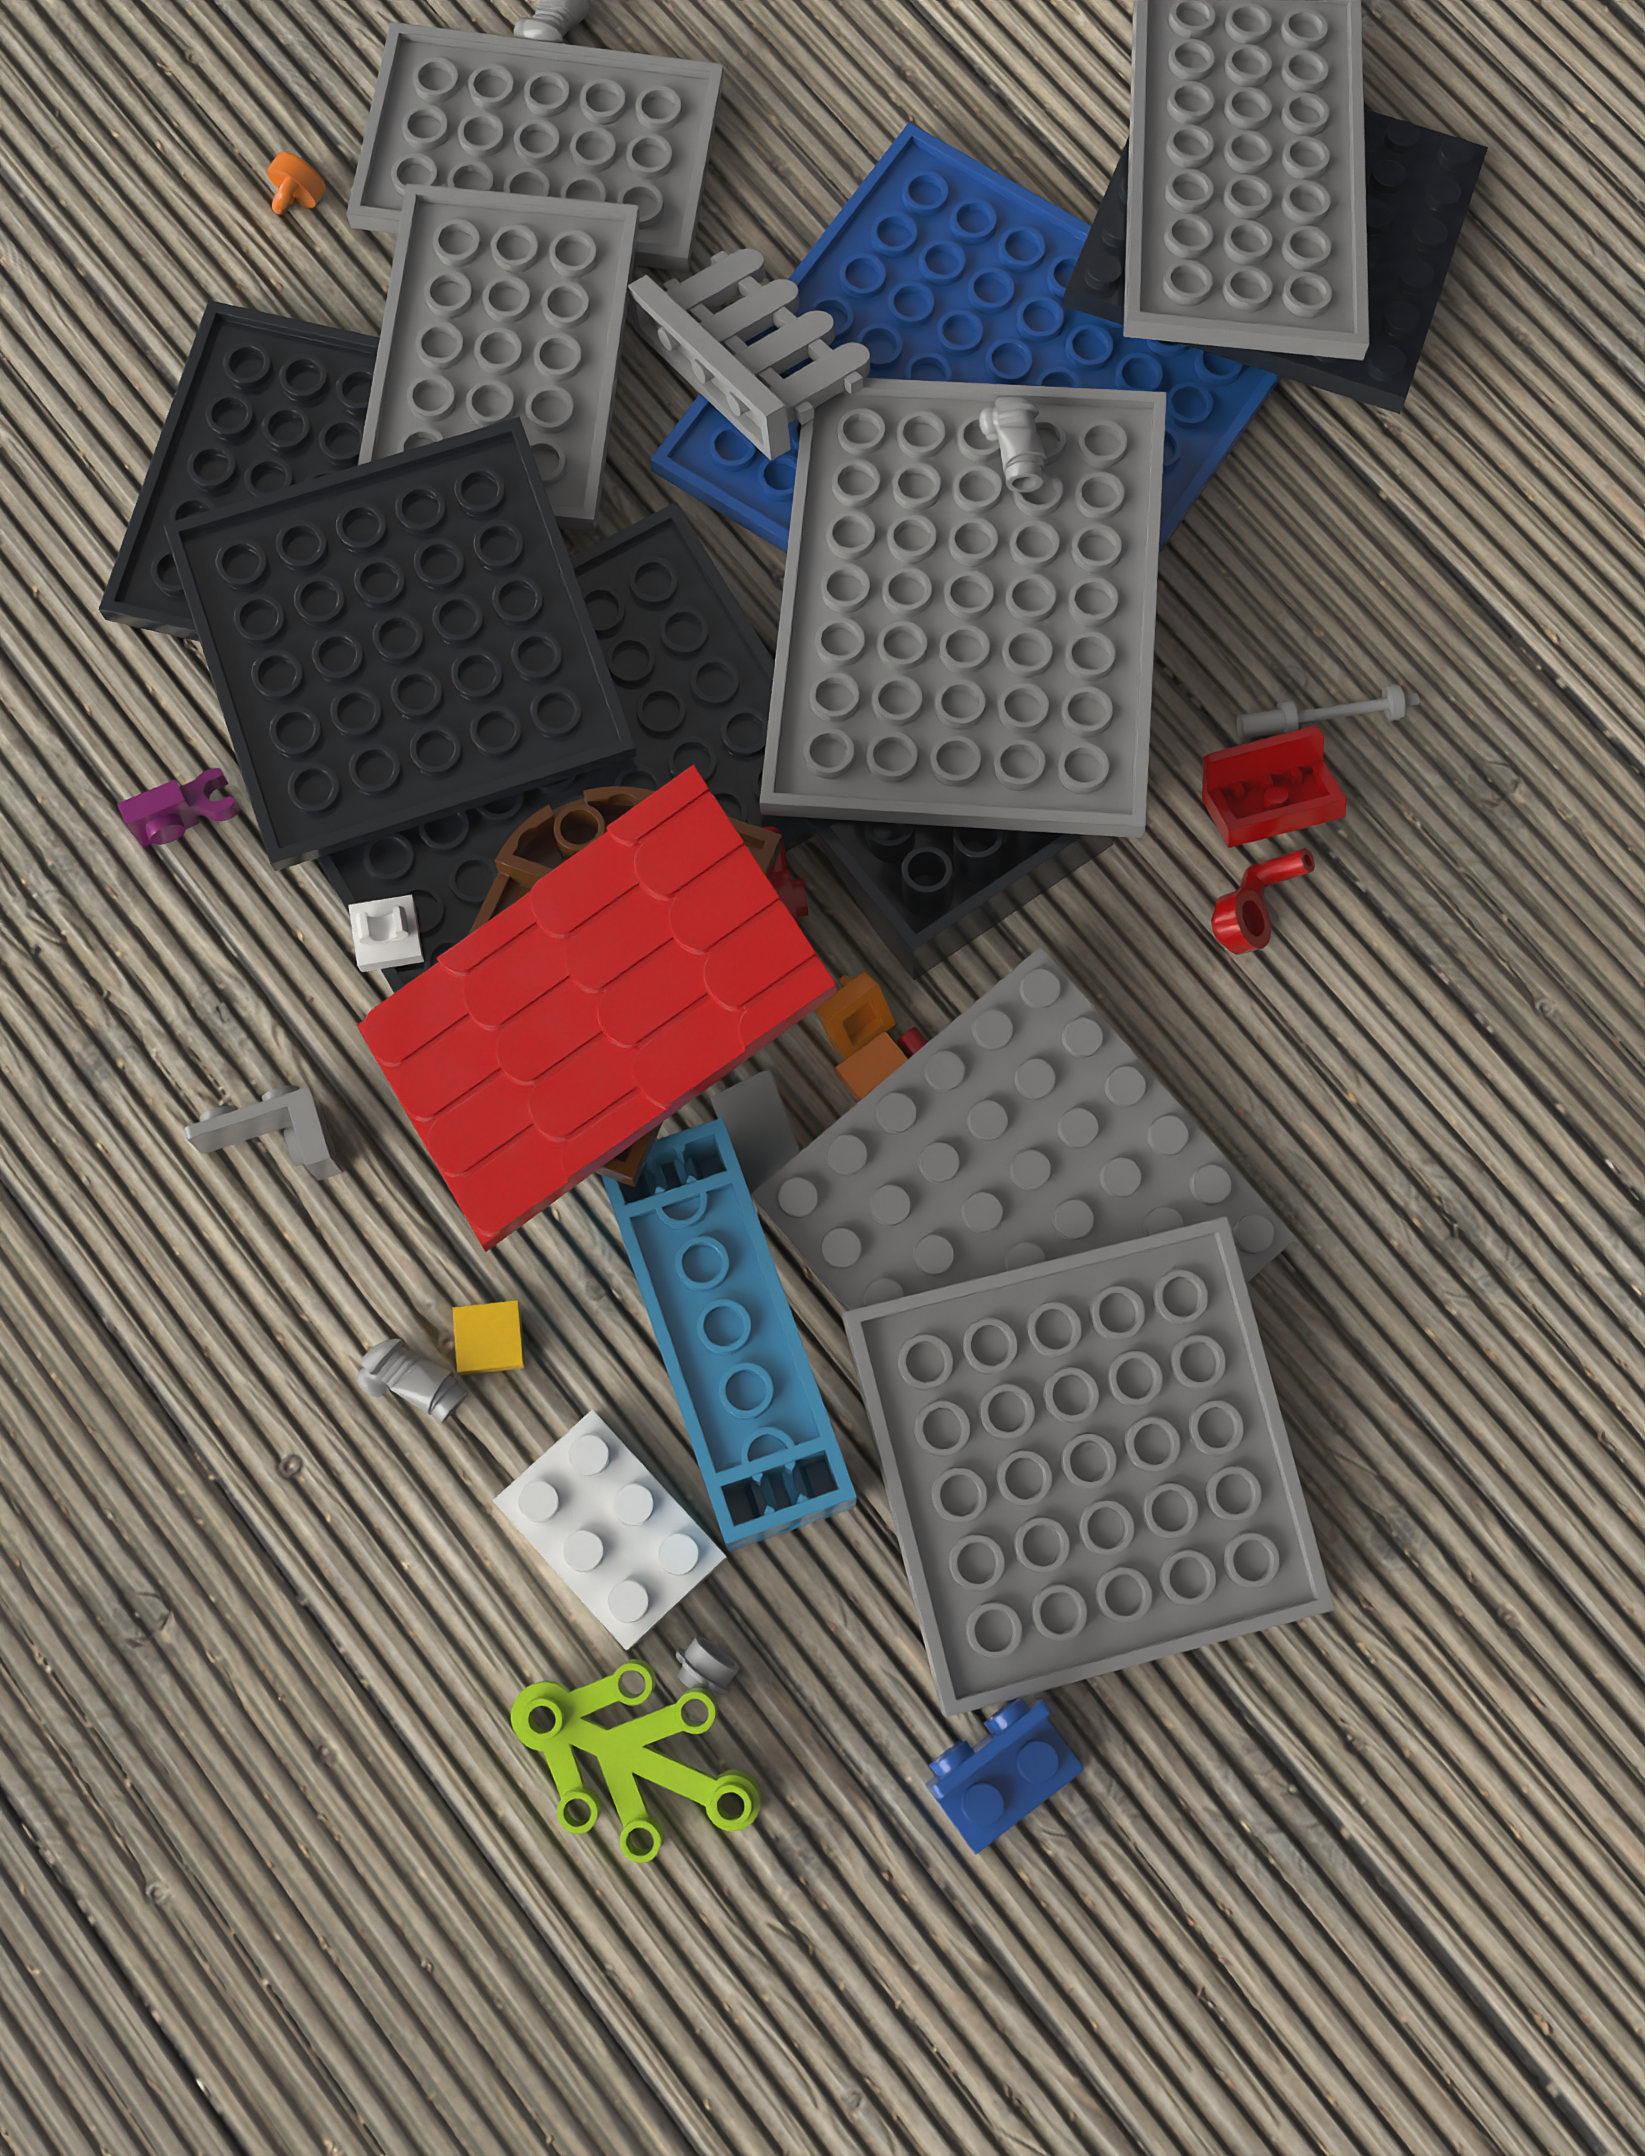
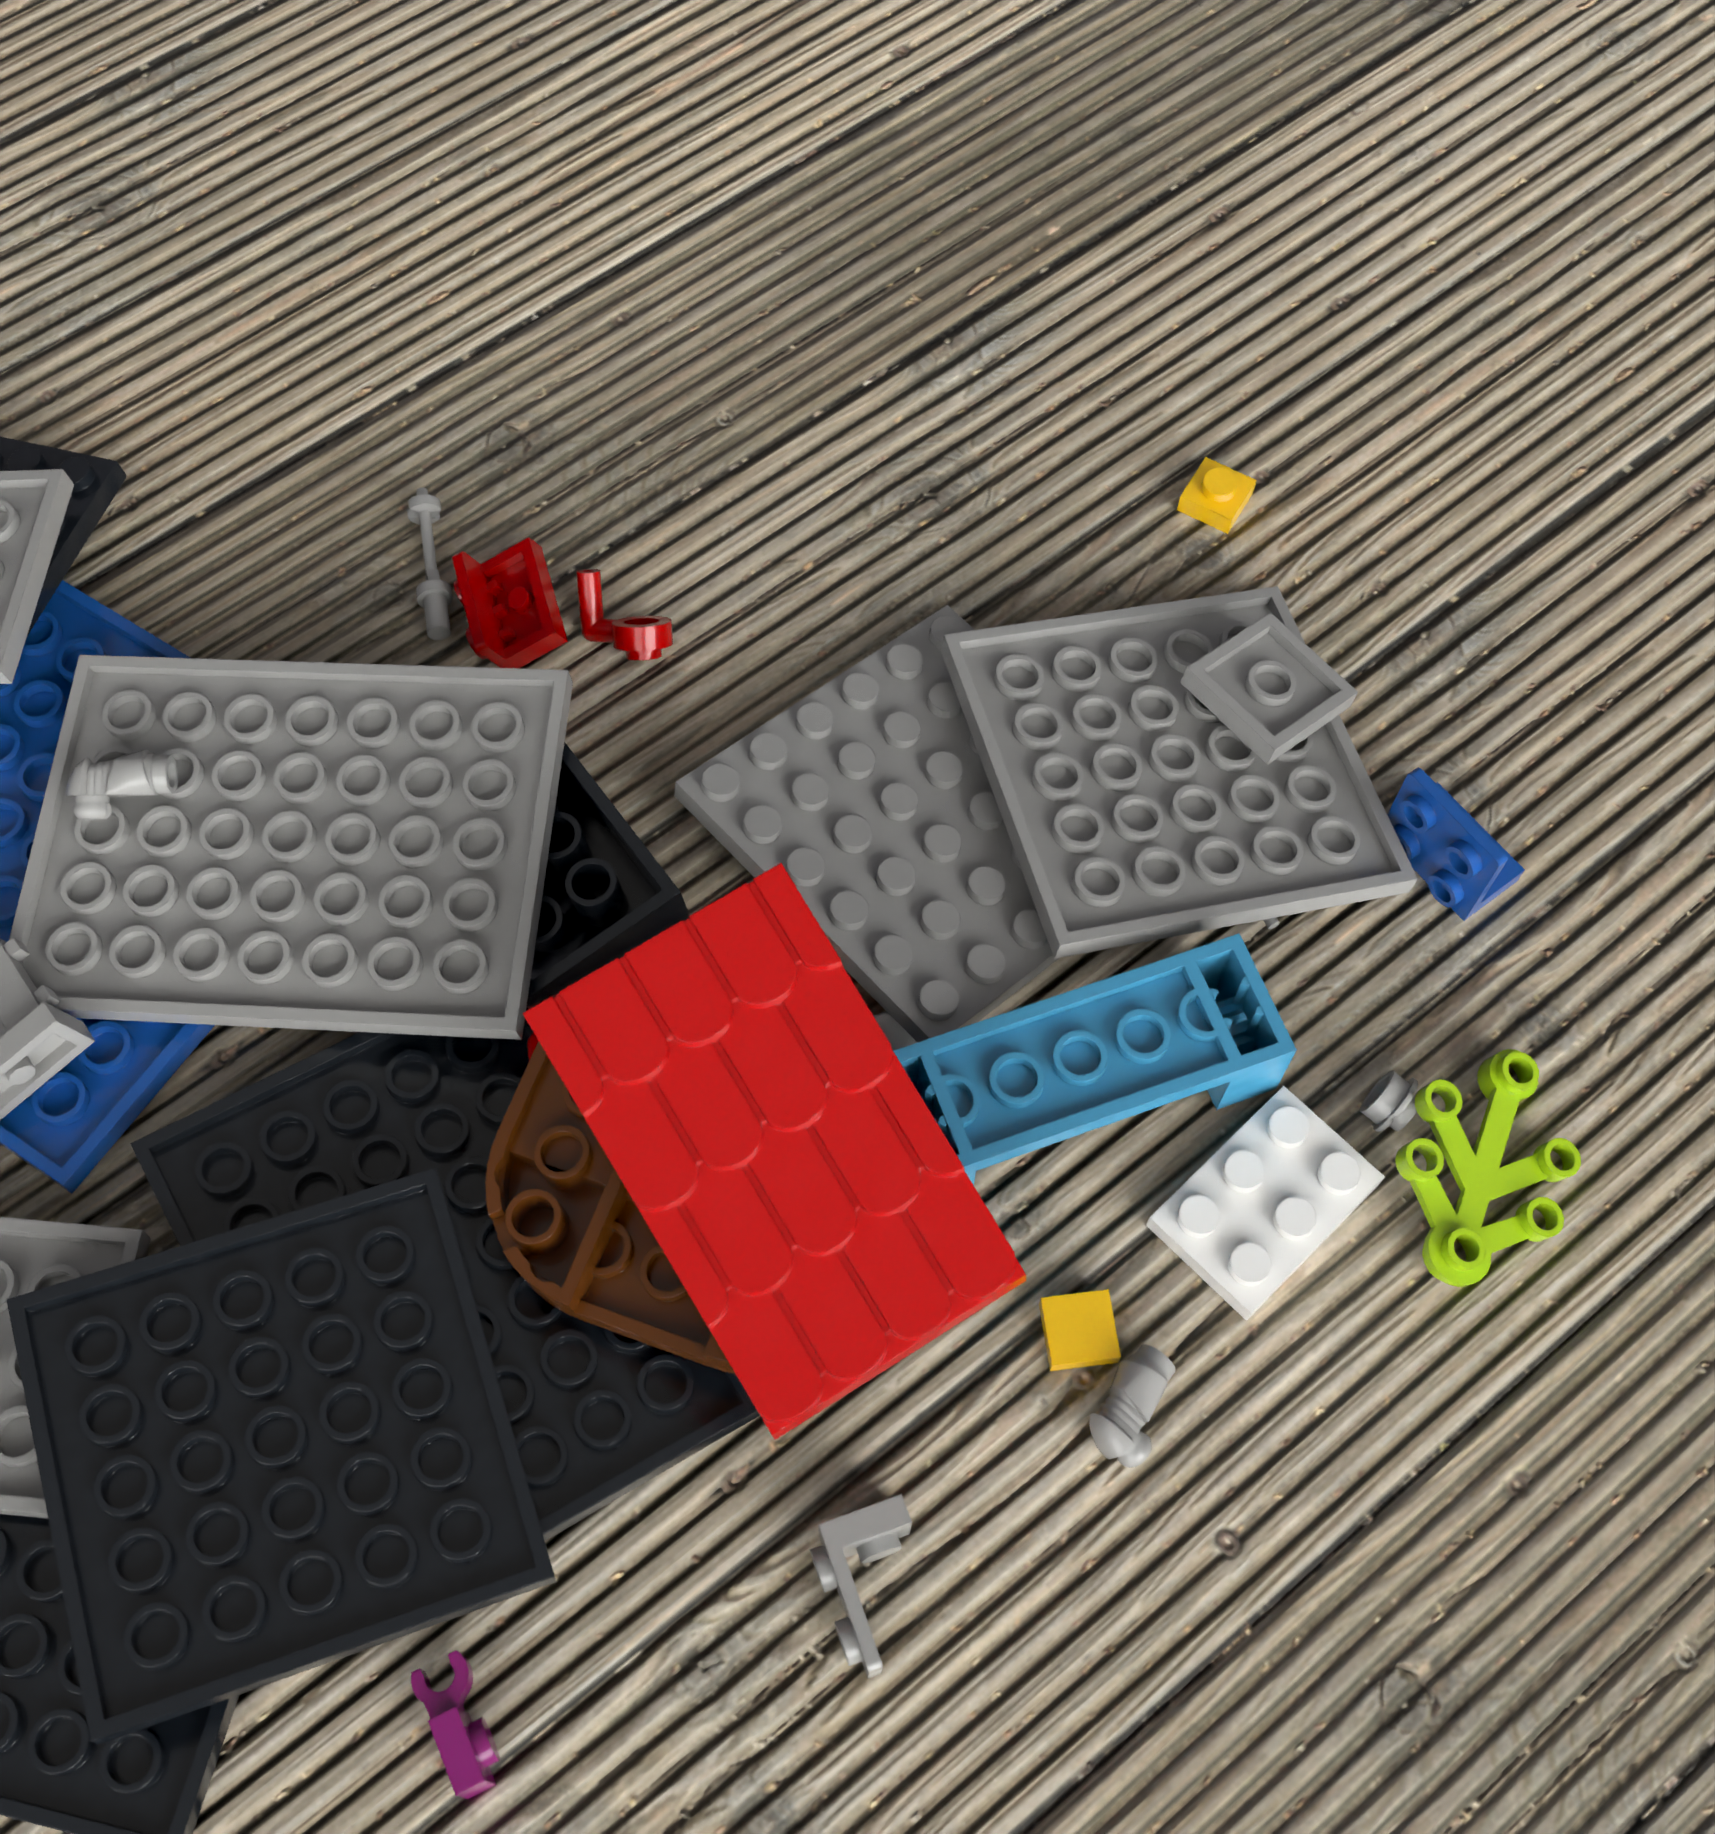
camera: 90 degrees left, 10 degrees down
white tile [348,895,424,972] -> none
none -> yellow plate [1177,457,1257,534]
none -> light grey plate [1180,612,1358,765]

